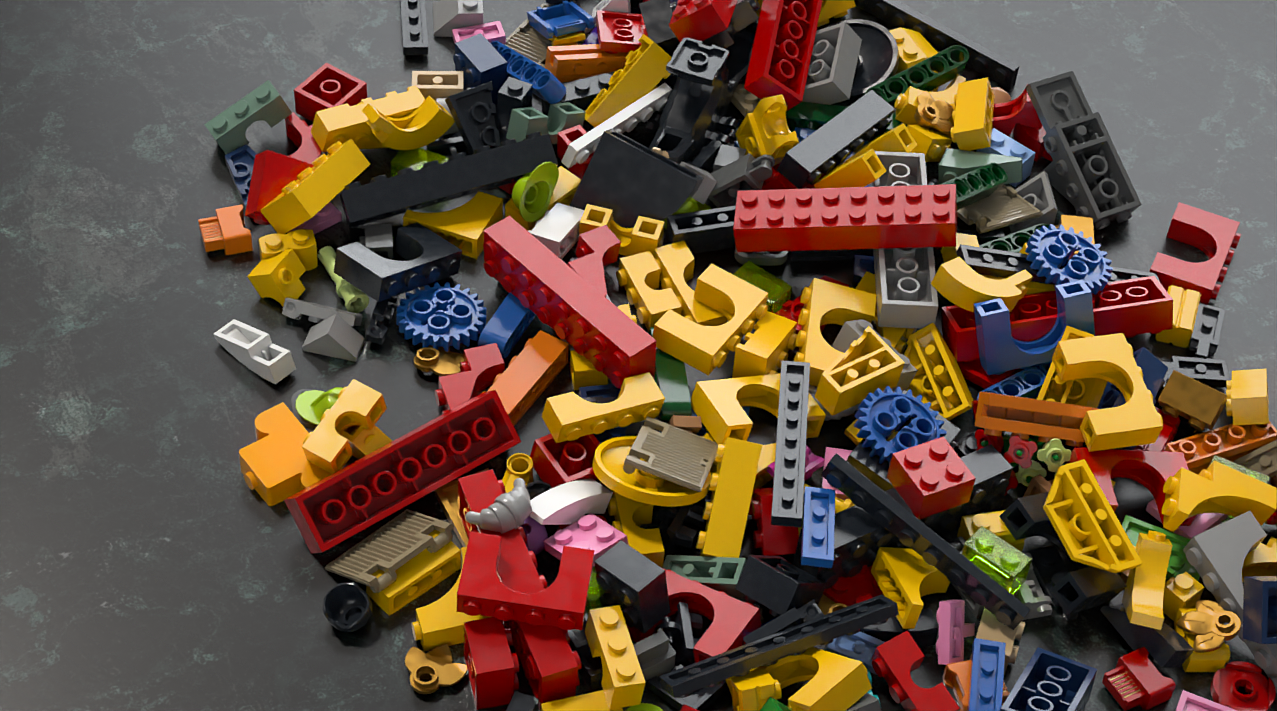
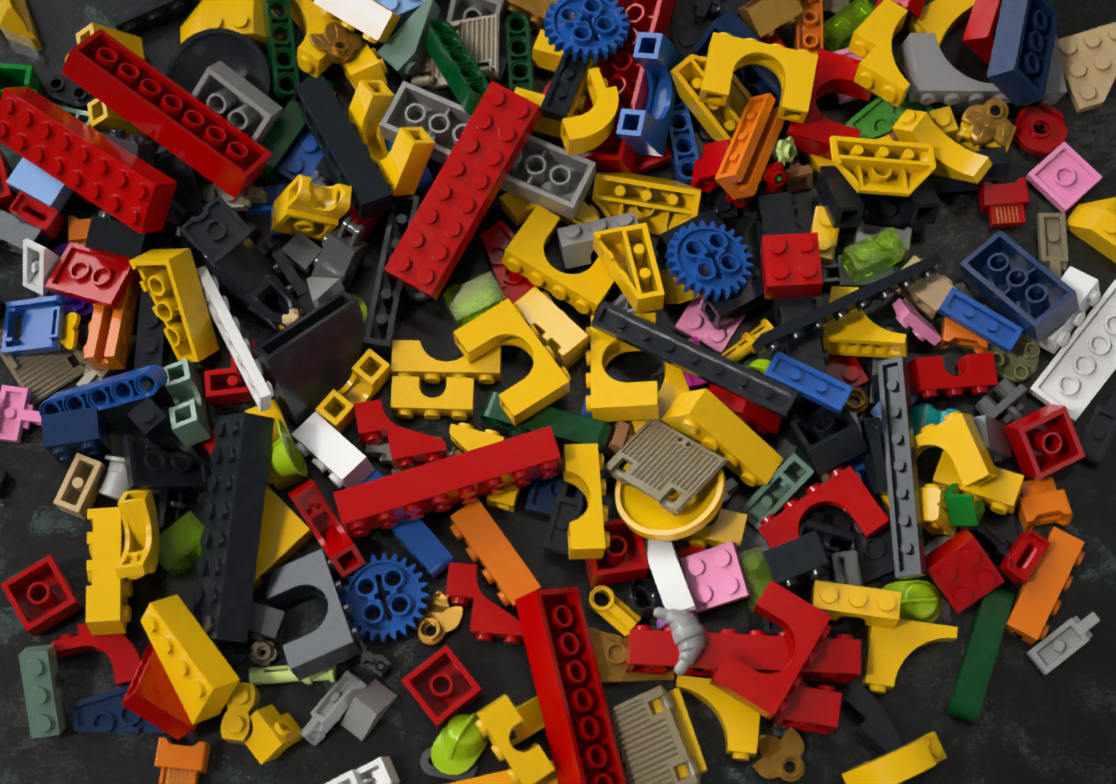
camera: 60 degrees left, 25 degrees up
none -> red arch [288,479,366,578]
none -> red brick [401,645,483,730]

